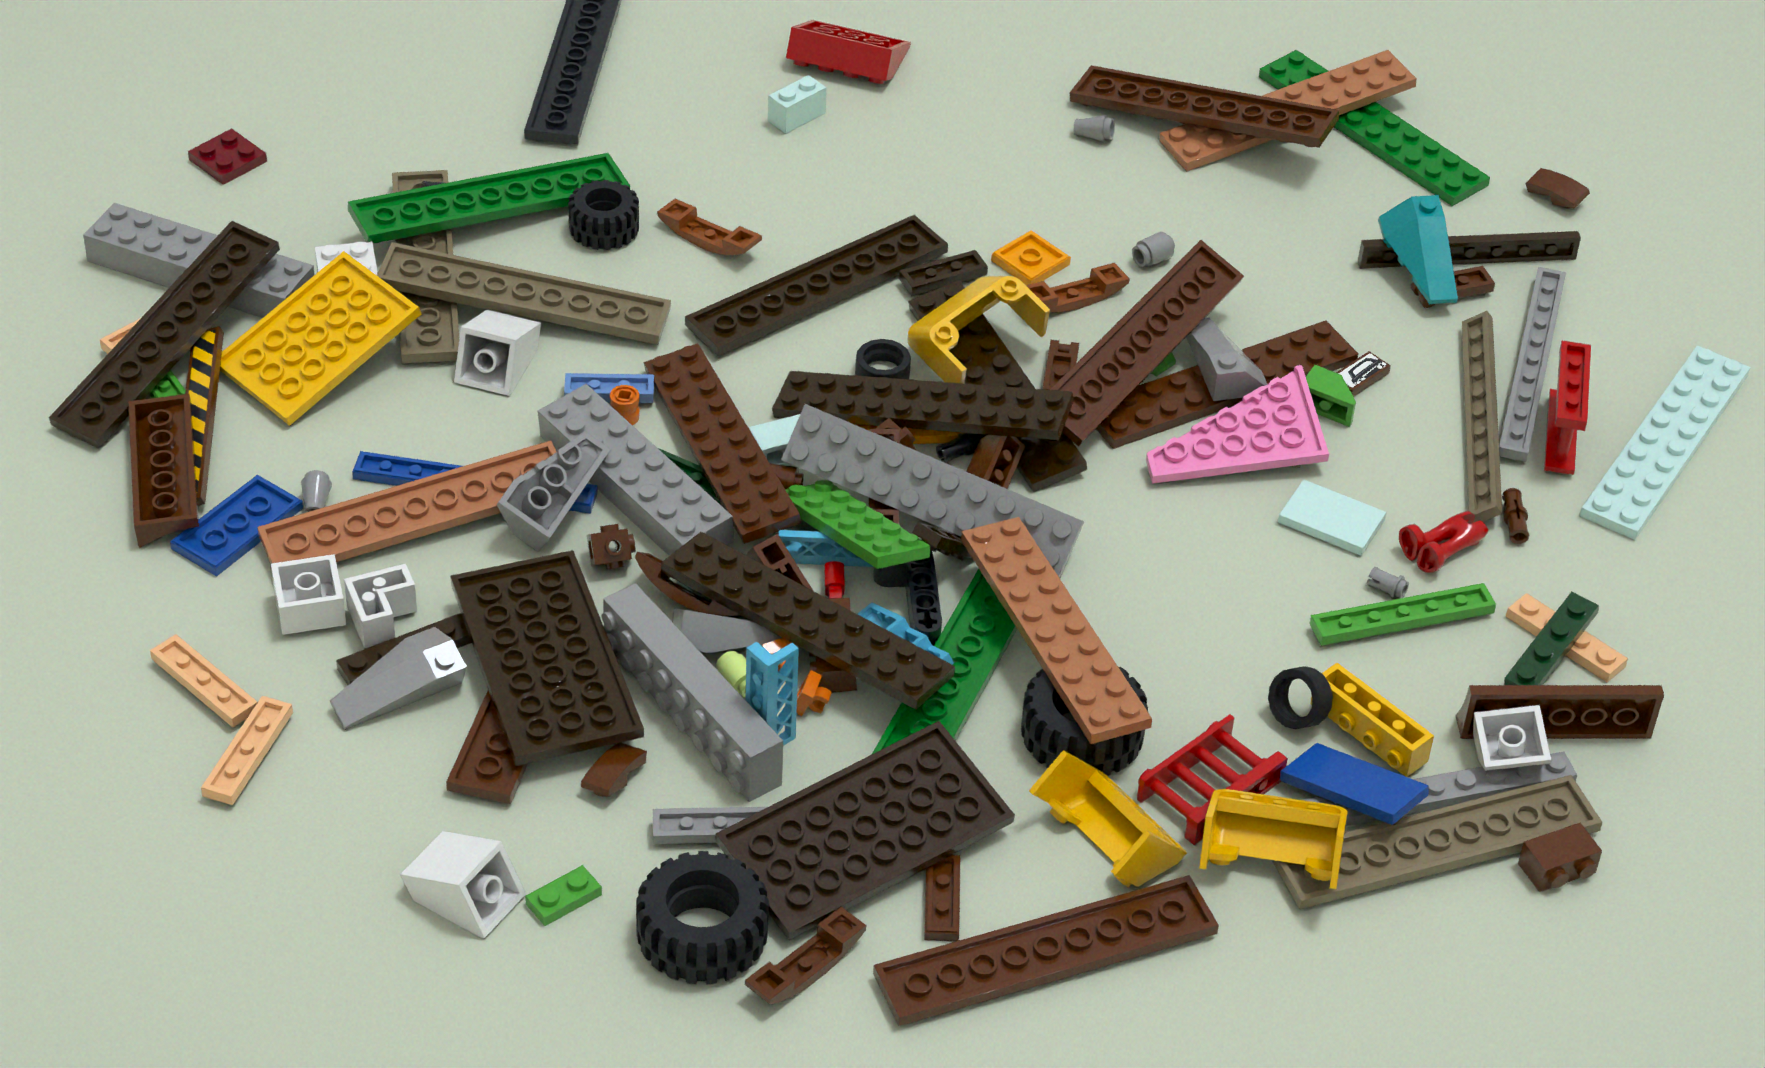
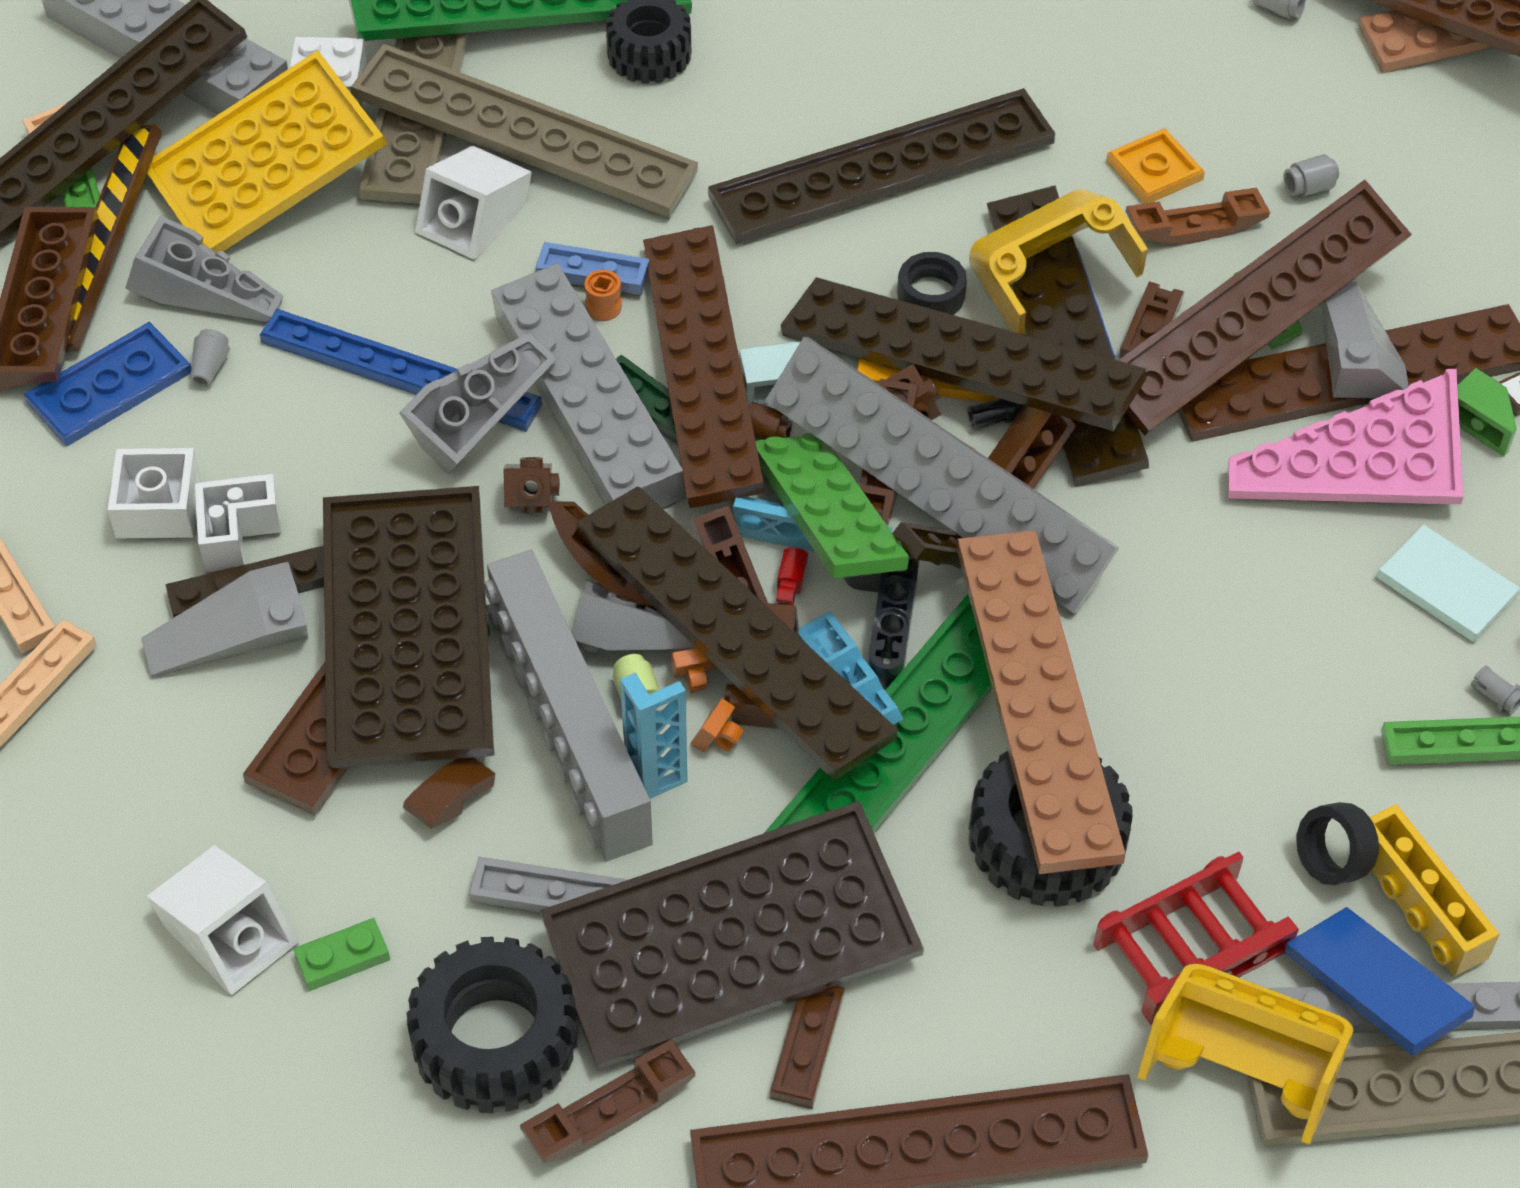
camera: 15 degrees right, 10 degrees up
nougat plate [257,440,557,564] -> none
dark orange slope [657,198,762,255] -> none
dark brown plate [899,250,988,296] -> none
yellow windscreen [1029,750,1187,888] -> none
none -> light grey wedge [125,216,283,322]

